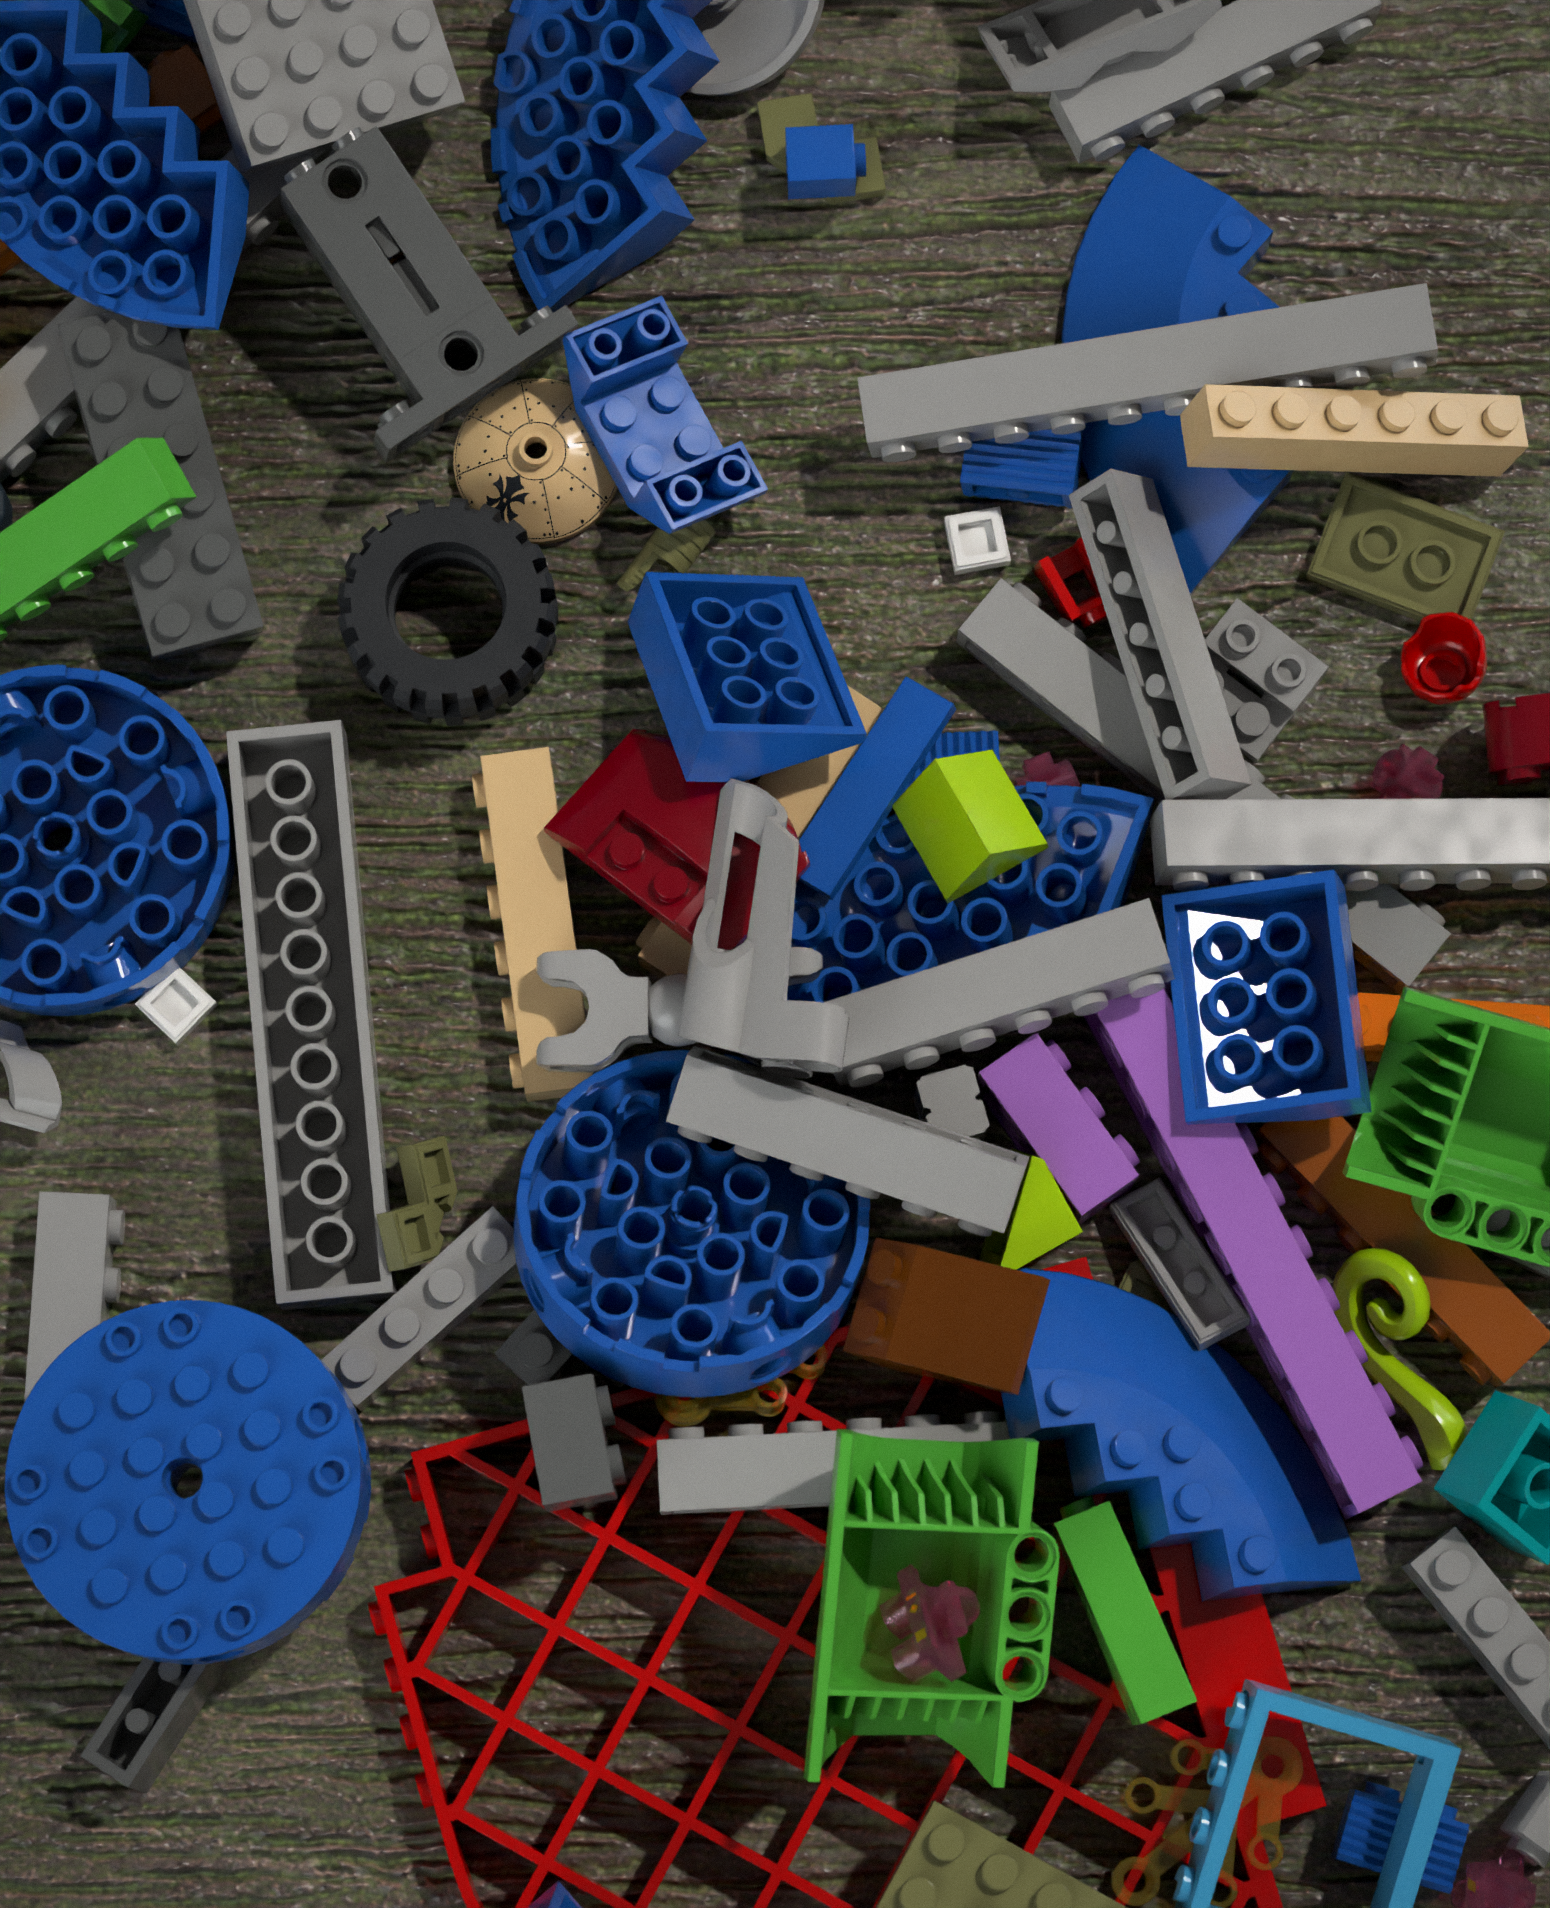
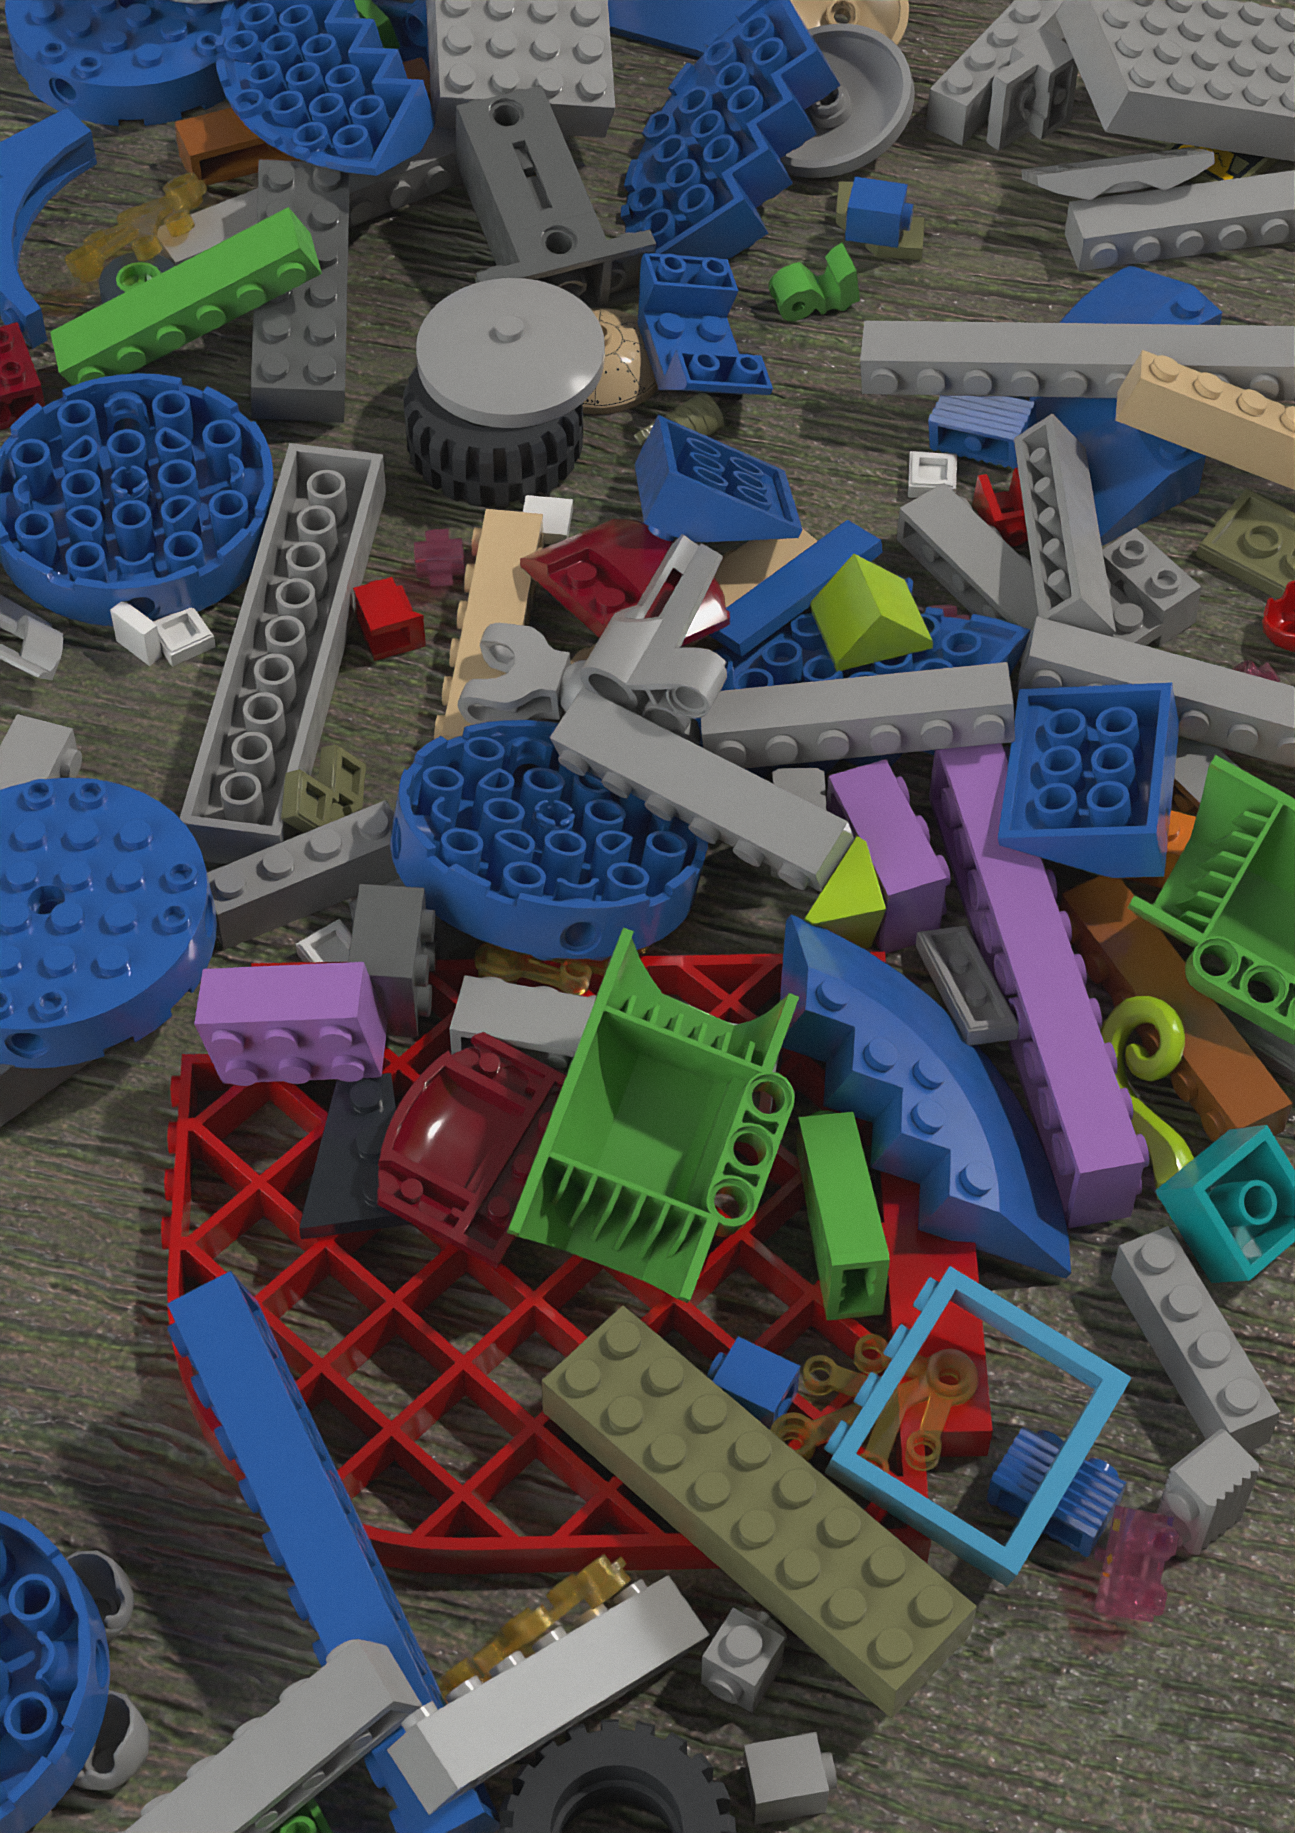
camera: 15 degrees right, 25 degrees down
reddish brown slope [843,1238,1050,1395] -> none
clear pink hips [879,1564,980,1683] -> none
none -> white tile [110,601,162,666]
none -> medium lavender brick [194,962,388,1086]
none -> white tile [296,919,352,962]
none -> black wing [299,1073,412,1240]
none -> red window [353,577,426,661]
none -> dark red slope [377,1032,566,1268]
none -> clear pink gear [414,528,465,587]
none -> light grey dish [416,278,605,428]
none -> white tile [523,495,573,545]
none -> blue brick [707,1337,800,1434]
none -> bright green leg [768,243,860,321]

